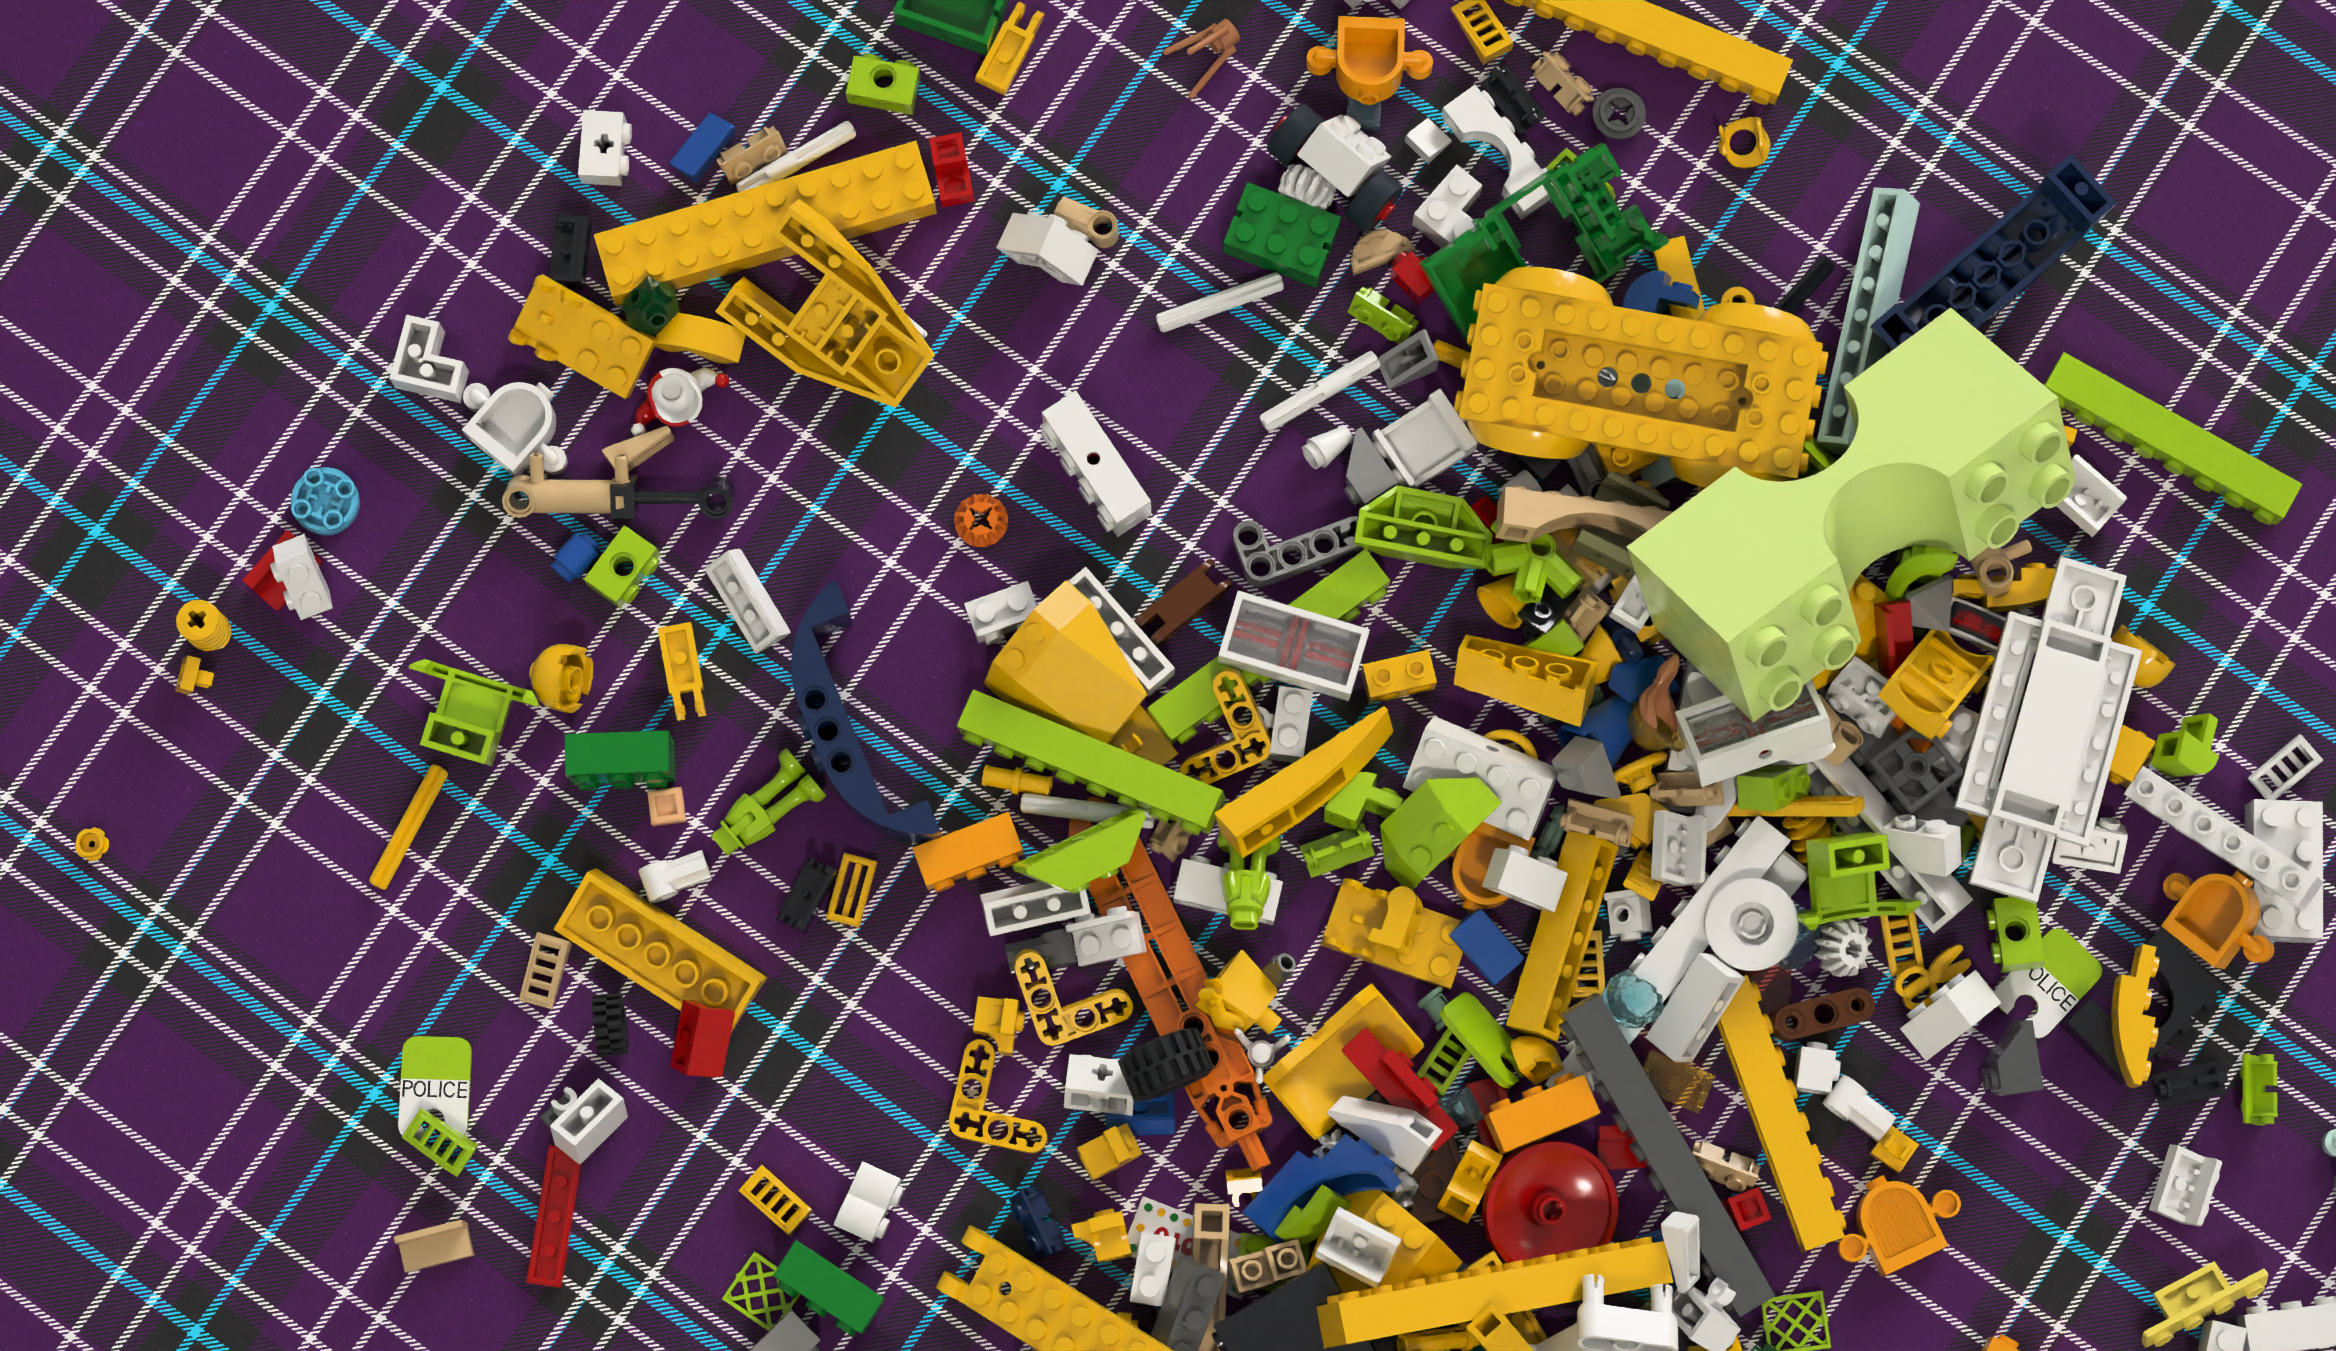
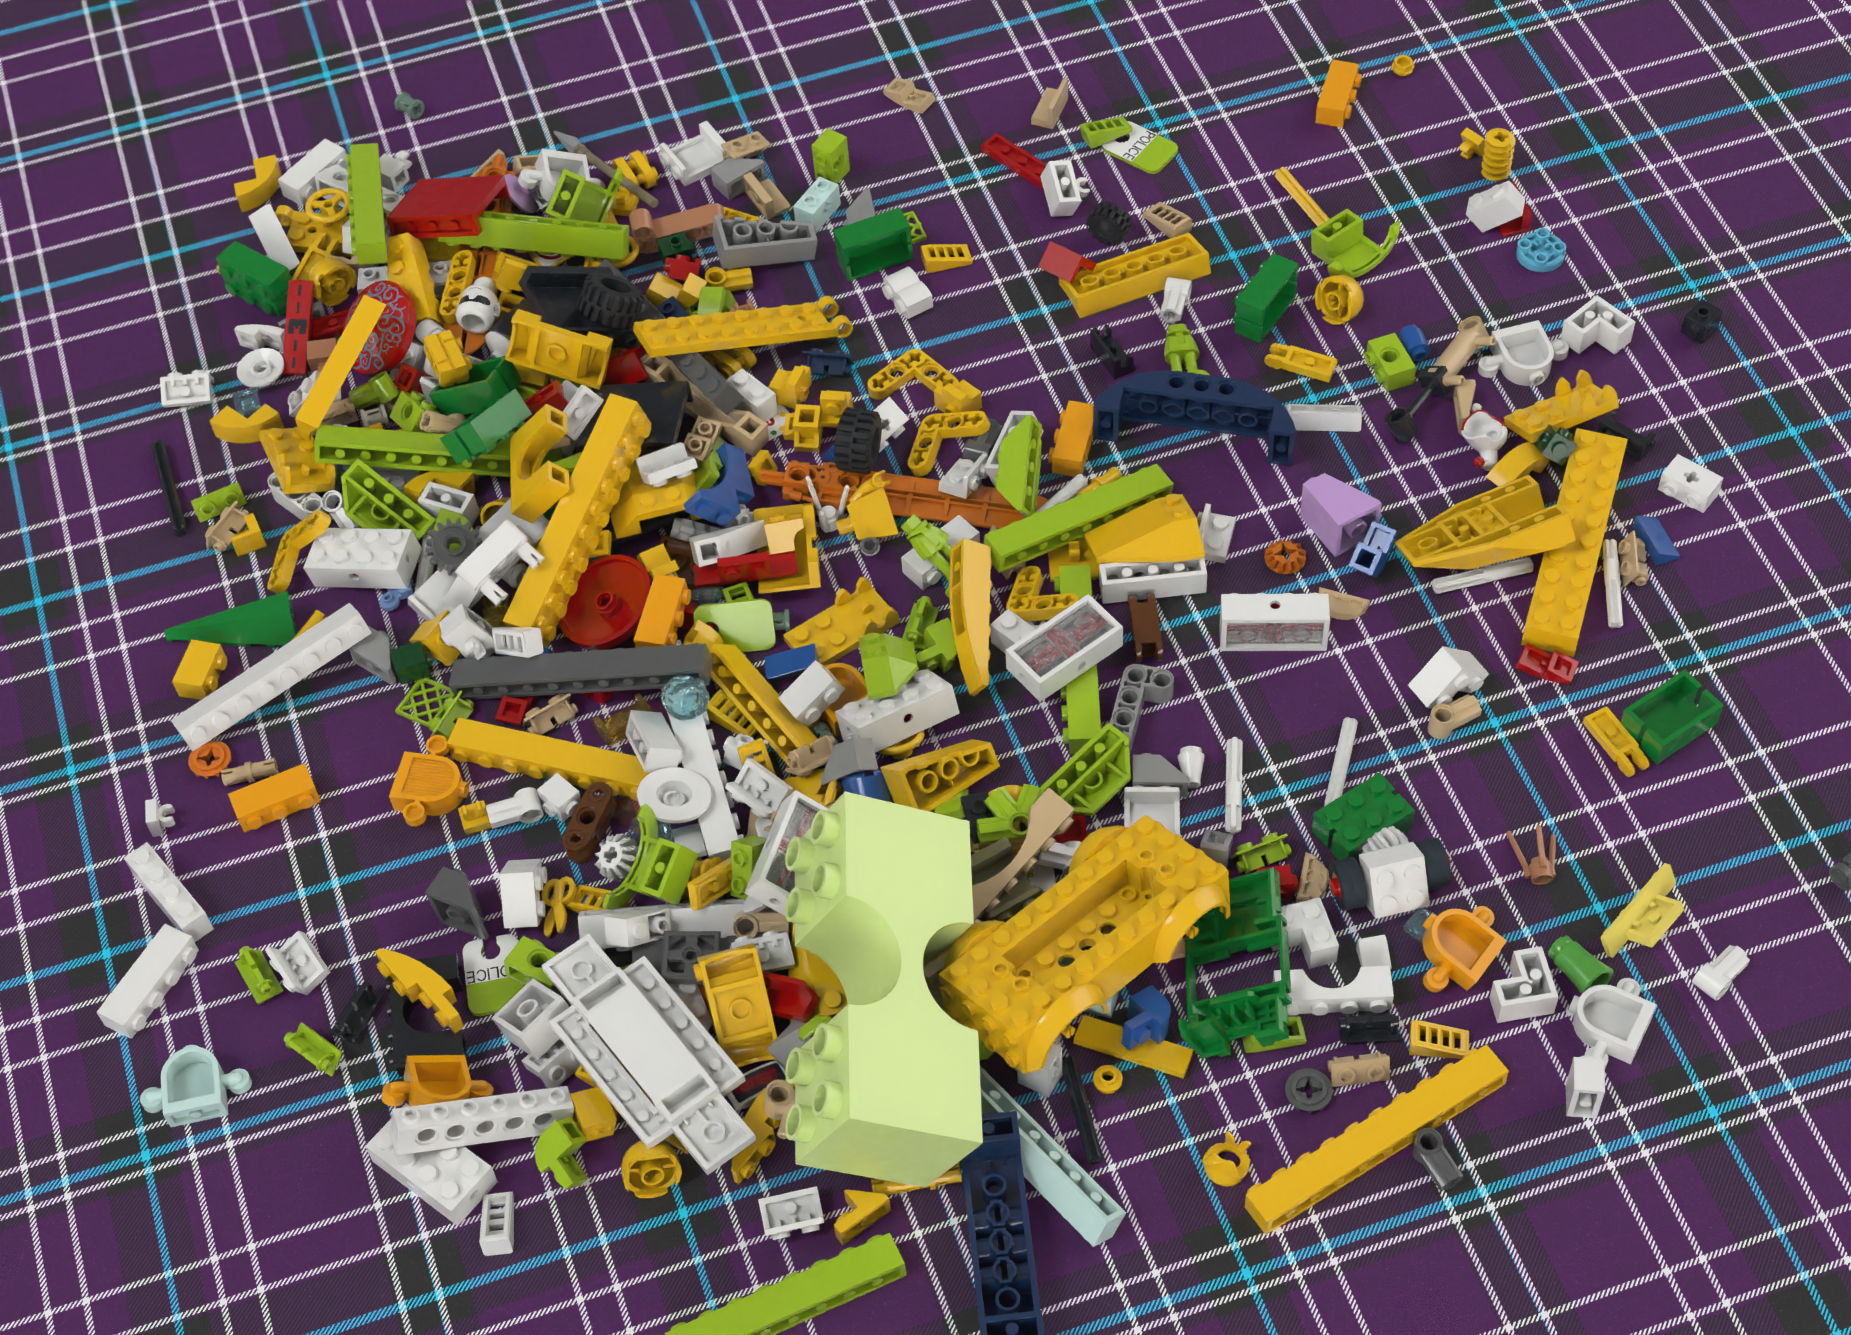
camera: 130 degrees right, 25 degrees down
light nougat tile [647,787,686,826] -> none
yellow tile [826,853,878,929] -> none
lime brick [846,54,921,115] -> none
yellow brick [1361,650,1437,704] -> none
yellow leg [1368,886,1423,957] -> none
light yellow bracket [2141,1261,2269,1348] -> none
none -> lime hinge [235,946,283,1004]
none -> lime hinge [429,690,474,742]
none -> white brick [491,979,569,1060]
none -> yellow brick [764,512,804,555]
none -> yellow brick [783,404,823,453]
none -> lavender slope [1300,473,1382,557]
none -> light orange brick [1315,59,1362,128]
none -> tan tile [1319,587,1370,620]
none -> brick [1348,521,1398,578]
none -> black brick [1681,299,1723,344]

